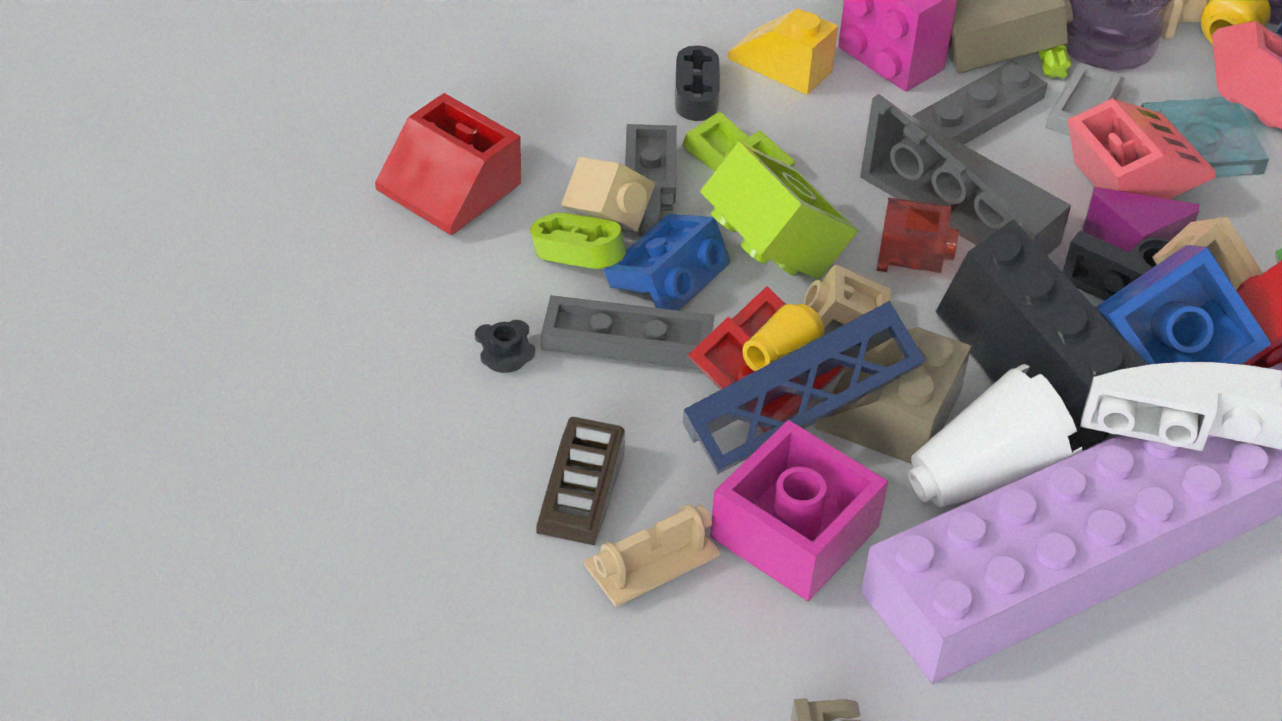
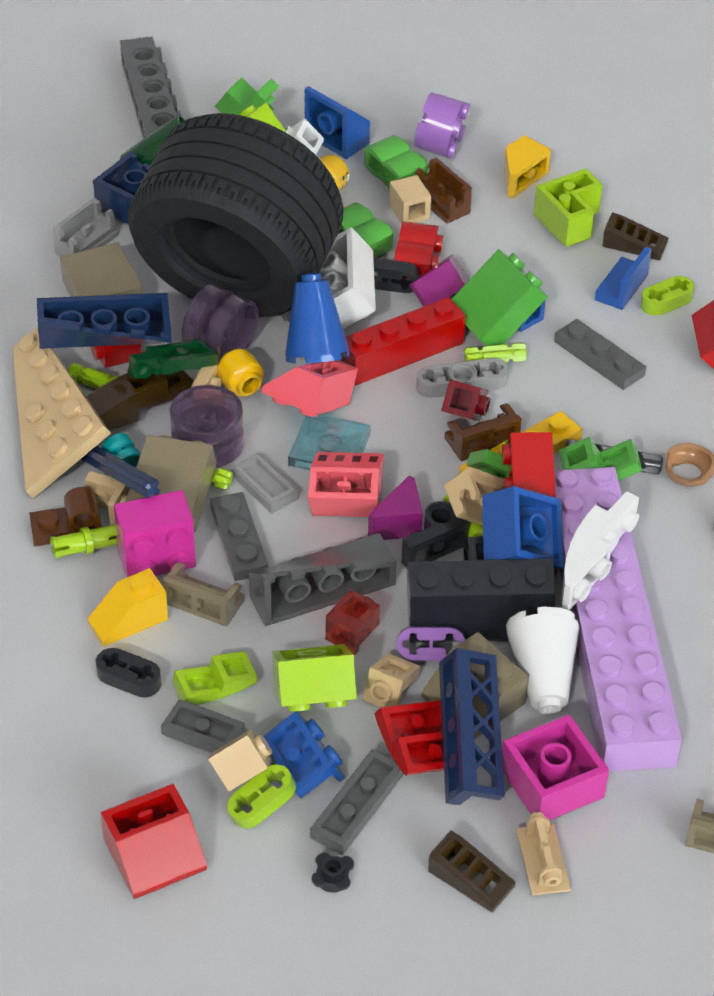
camera: 65 degrees left, 0 degrees up
yellow cone [742,304,824,371] -> none
none -> dark tan hinge [162,562,245,627]
none -> medium lavender beam [396,626,465,661]

